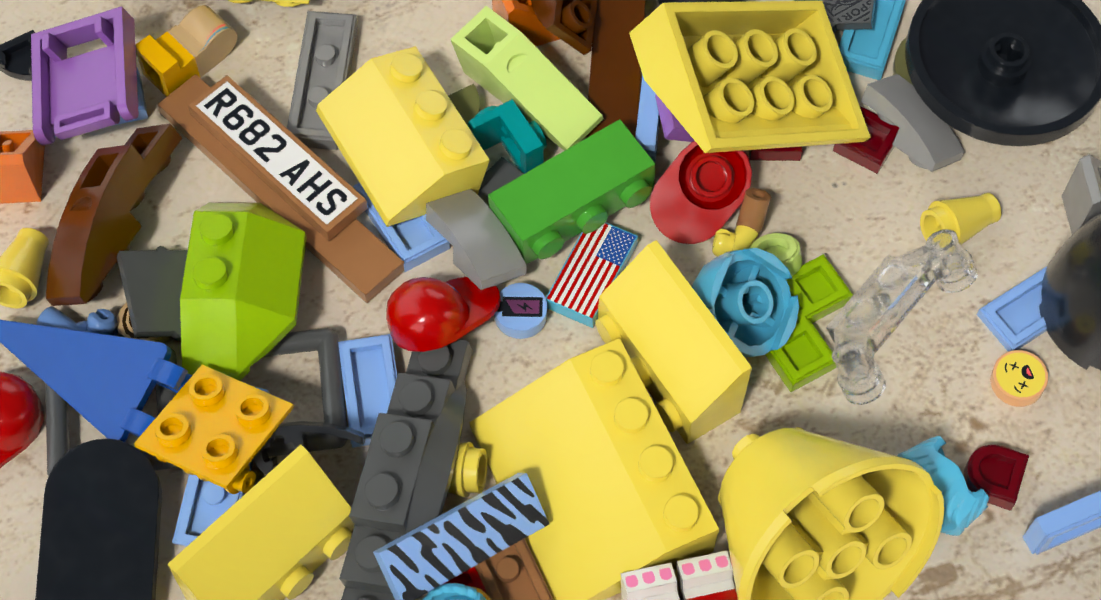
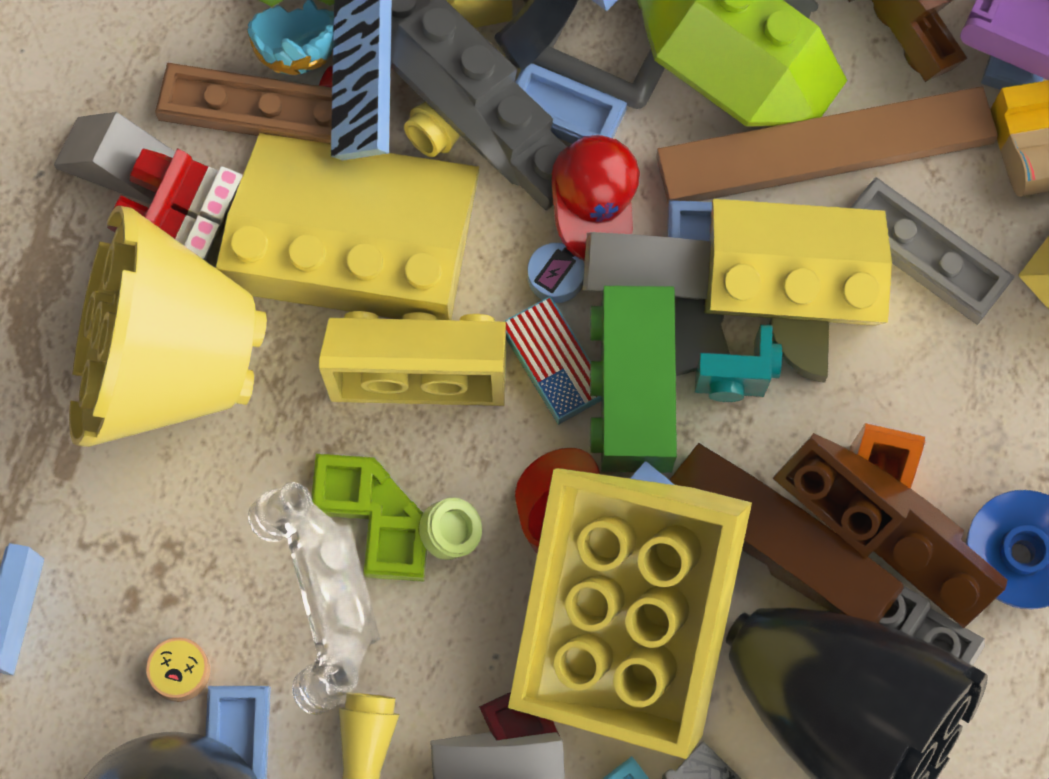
camera: 125 degrees right, 10 degrees up
tile [188,75,368,241] -> none
yellowish green slope [450,6,604,151] -> none
medium azure cylinder [691,248,799,358] -> none
arm [712,188,771,256] -> none
medium azure hair [897,436,989,536] -> none
dark red tile [963,445,1029,511] -> none

